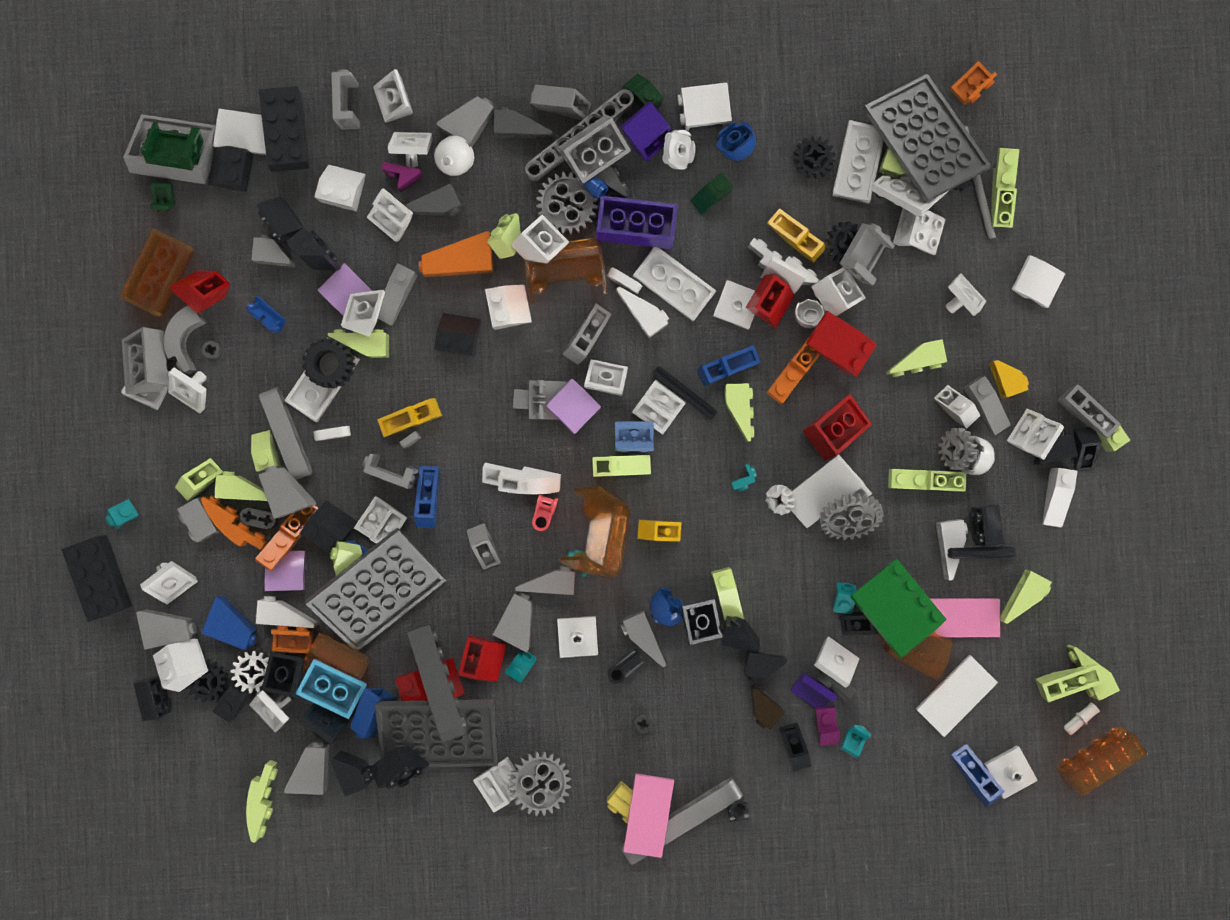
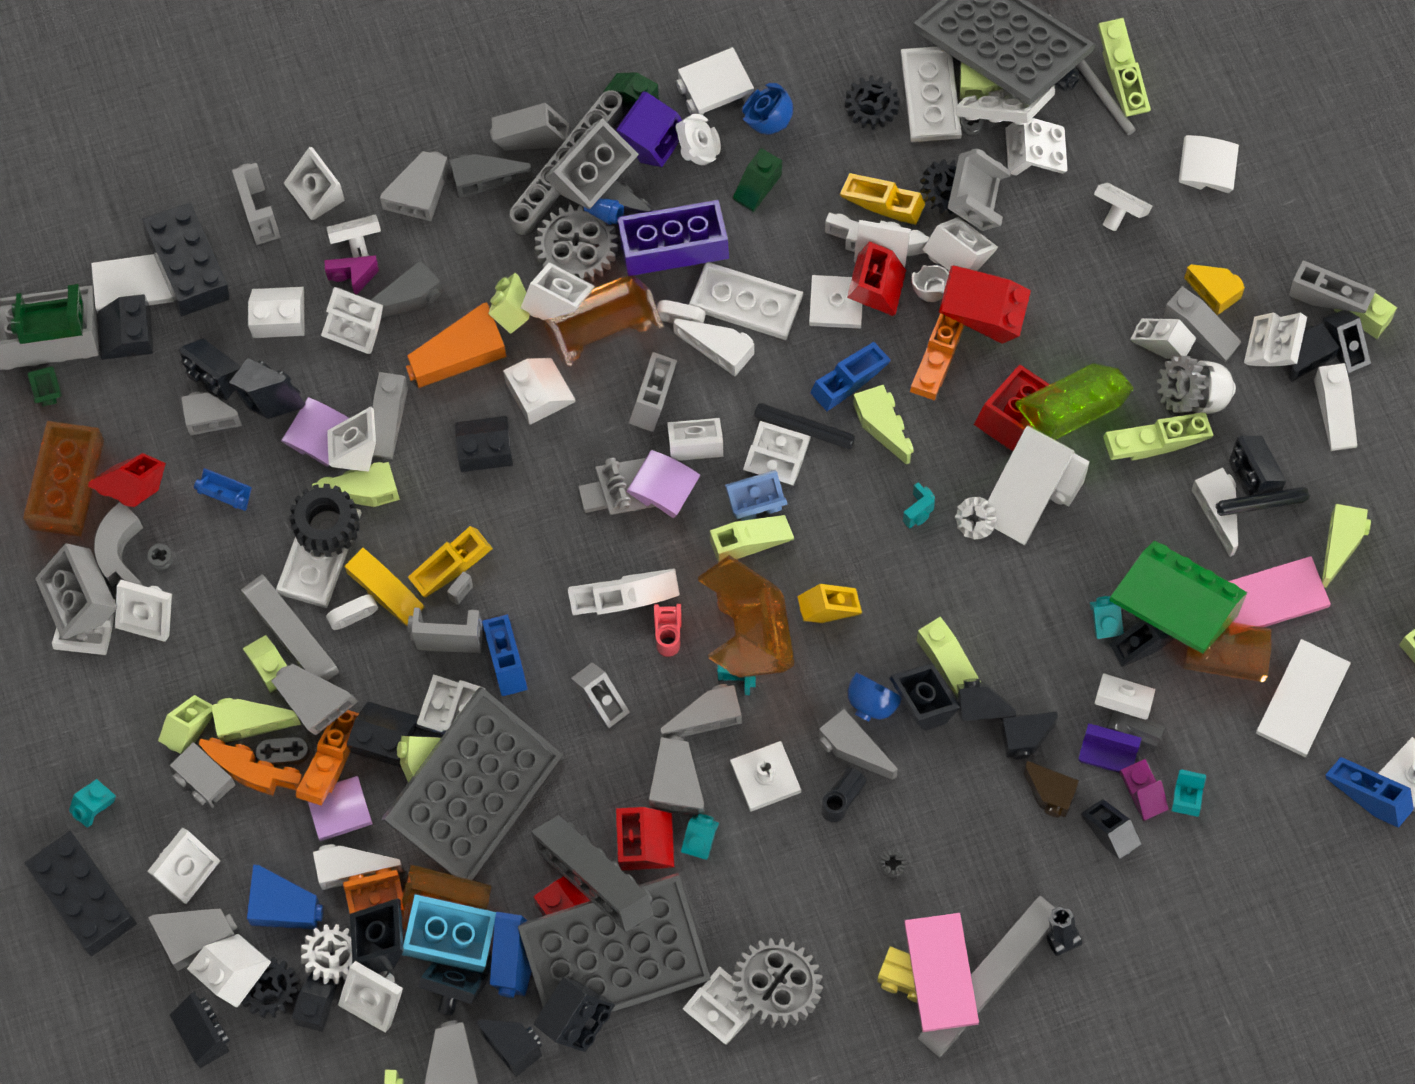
camera: 15 degrees left, 20 degrees down
white cylinder [434,136,474,176] -> none
light grey gear [819,493,884,540] -> none
yellowish green slope [886,339,947,377] -> none
none -> yellow slope [344,547,425,626]
none -> clear neon green slope [1015,363,1134,440]

